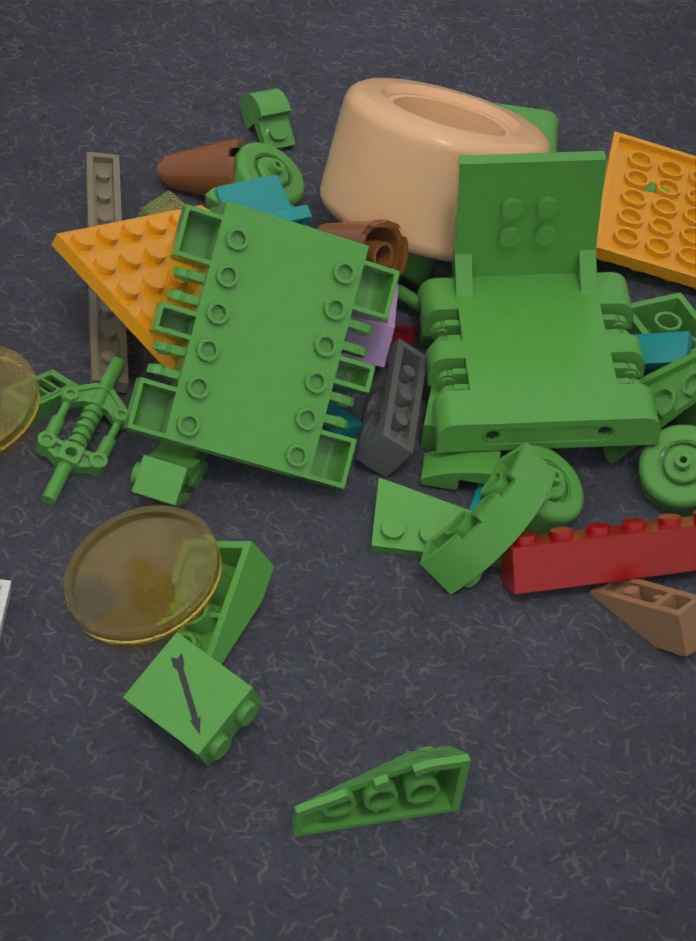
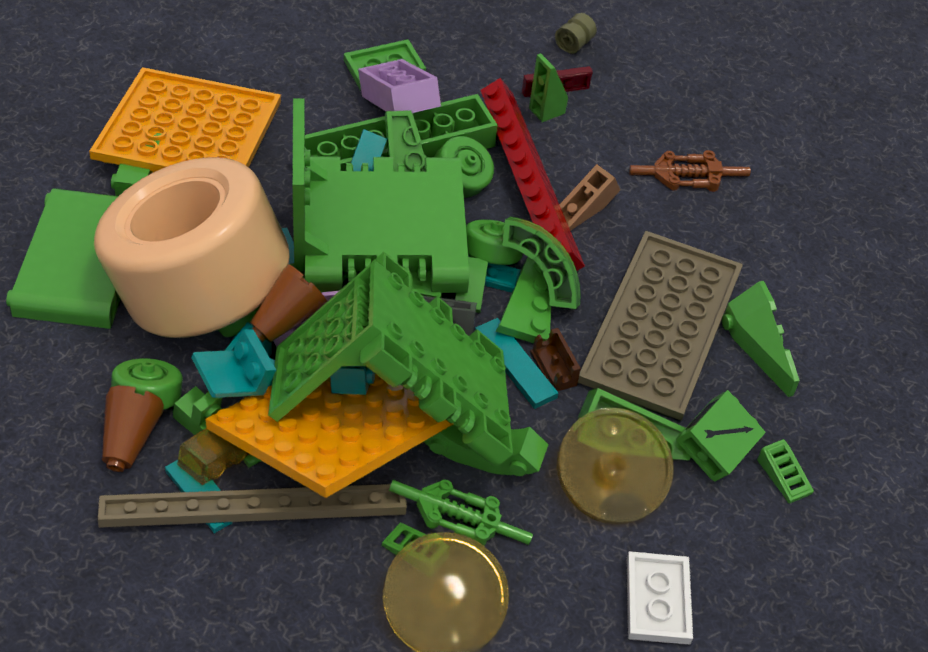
camera: 90 degrees left, 5 degrees up
bright green brick [238,88,296,150] -> none
none -> teal tile [475,318,558,409]
none -> reddish brown hinge [530,328,581,391]
none -> dark tan plate [578,231,743,421]
none -> bright green slope [757,439,814,504]

